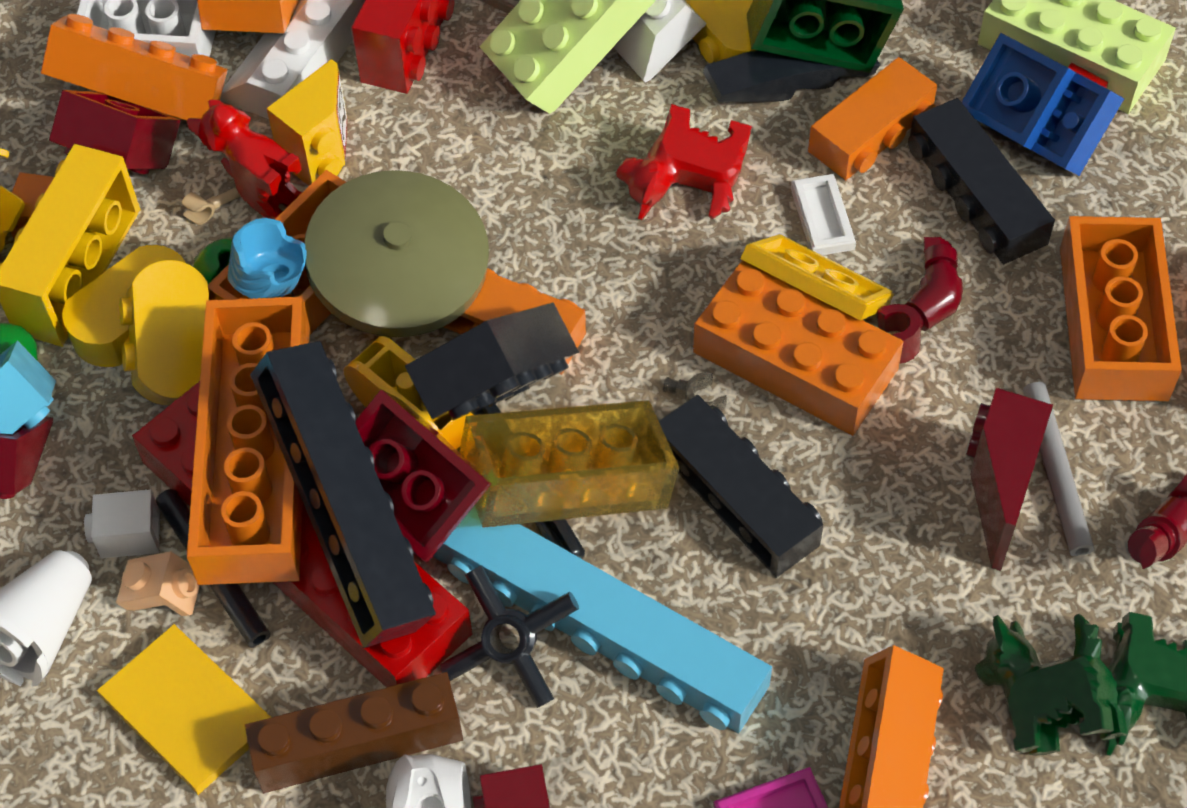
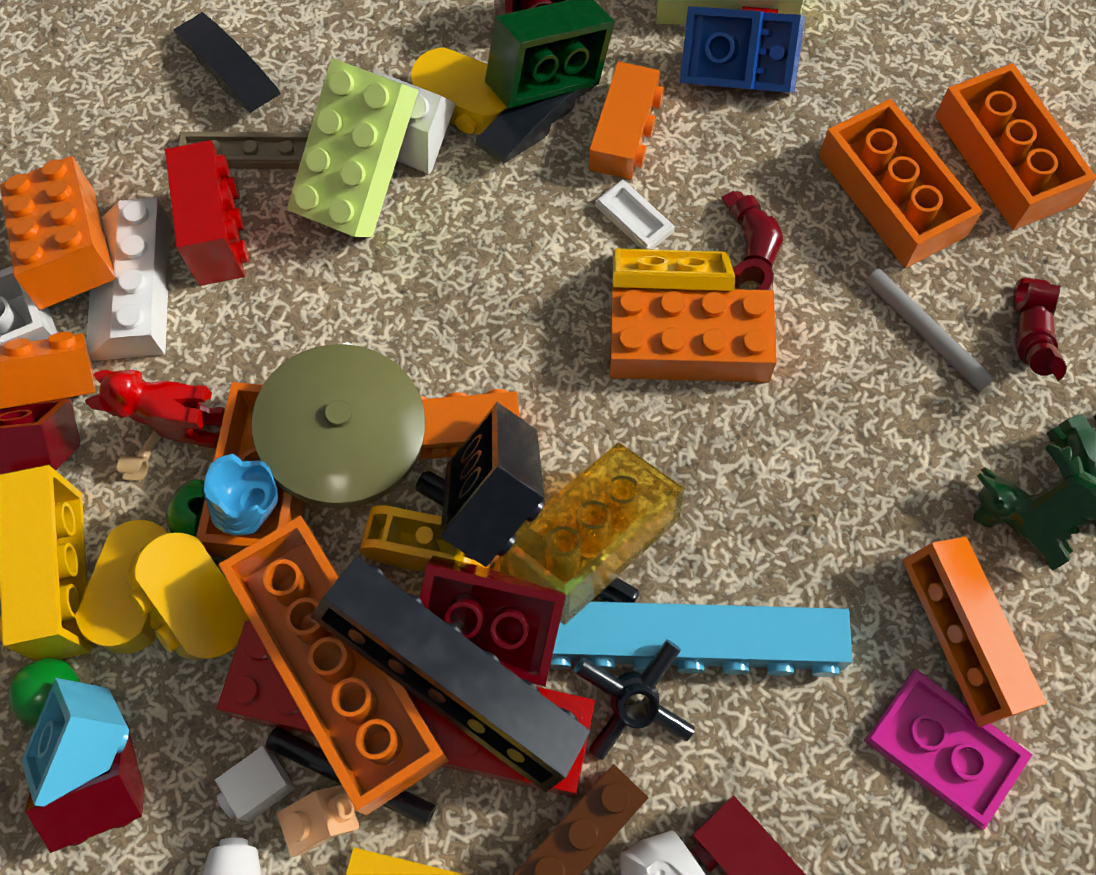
camera: 30 degrees left, 10 degrees up
yellow slope [266,59,347,186] -> none
red animal [615,104,752,221] -> none
black brick [653,394,824,578] -> none
clear smoke piece [663,372,727,412] -> none
black brick [908,98,1055,265] -> none
dark red slope [966,388,1053,571] -> none

